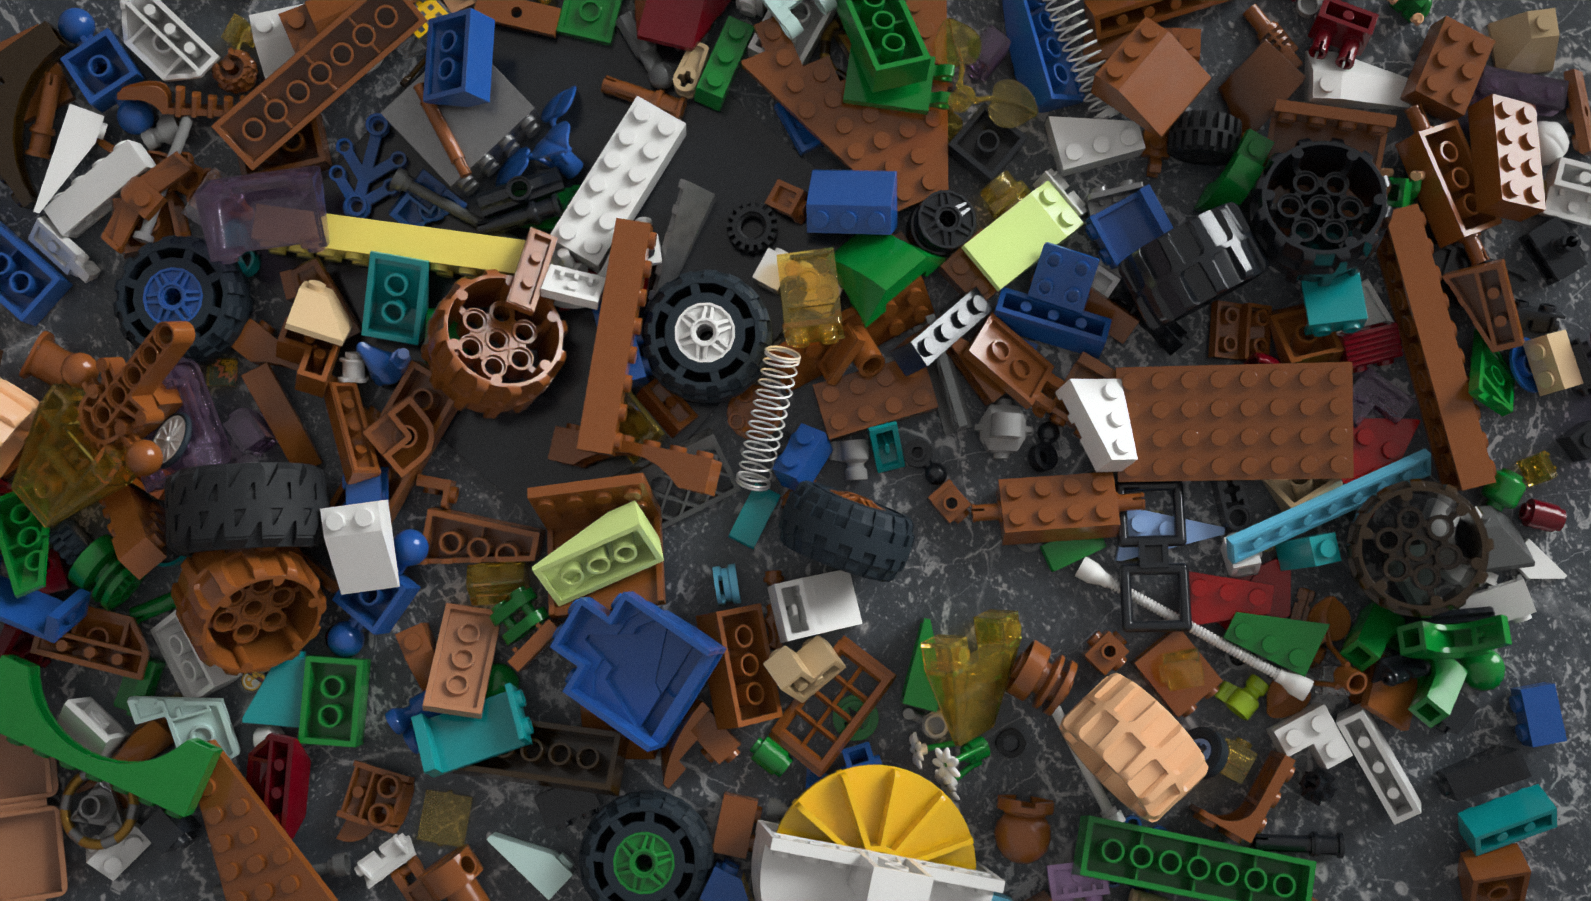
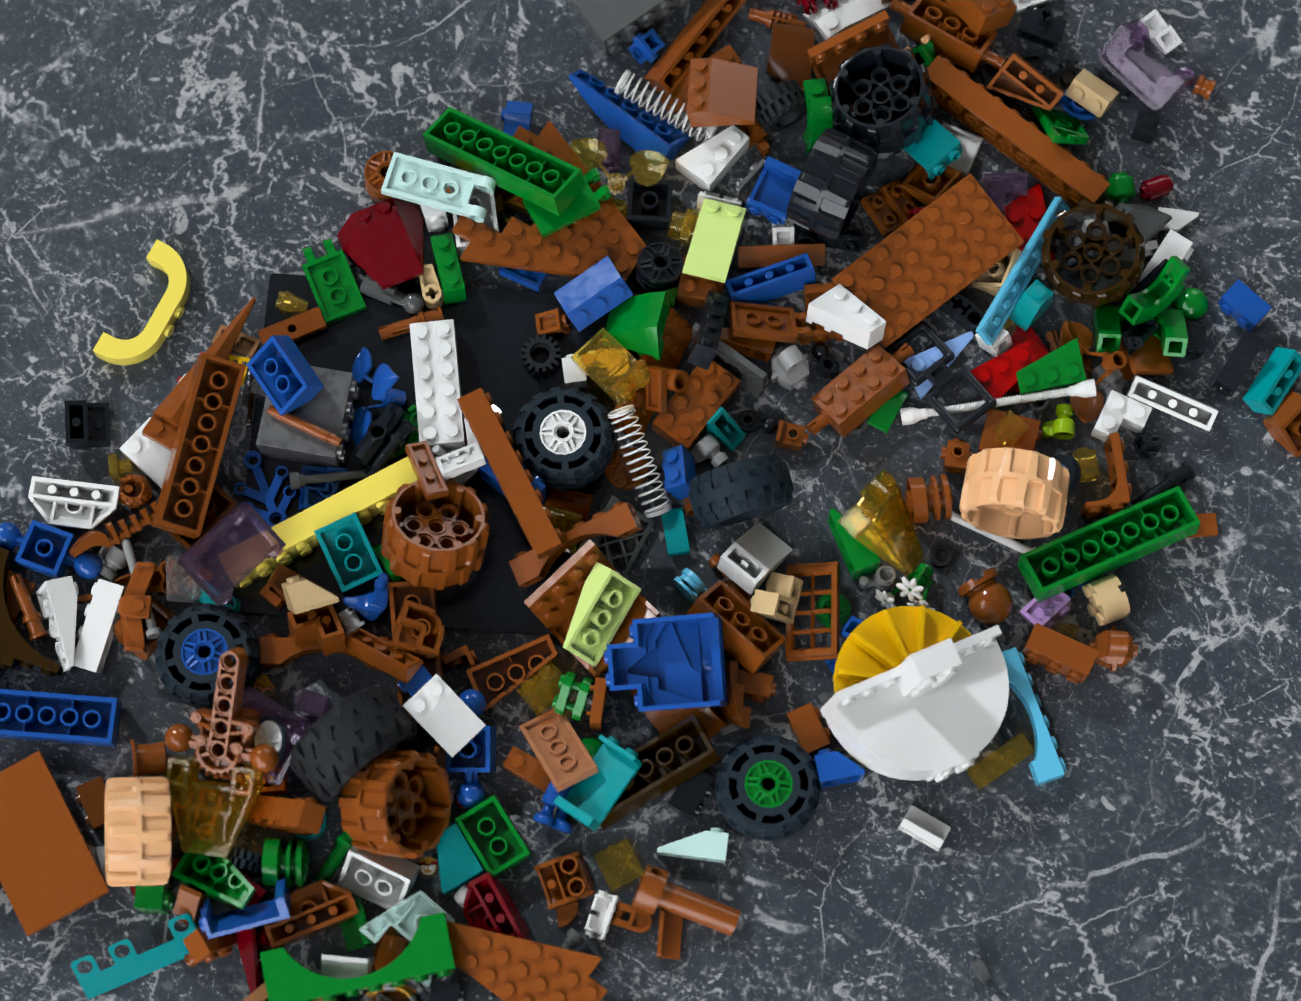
camera: 40 degrees left, 10 degrees down
white hinge [28,216,101,283] -> none
dark orange tile [241,362,323,466] -> none
flat silver wedge [642,179,716,320] -> none
green brick [749,736,793,778] -> none
blue bracket [1028,242,1100,313] -> none
dark red brick [1337,321,1403,373] -> none
clear yellow tile [1517,450,1558,487] -> none

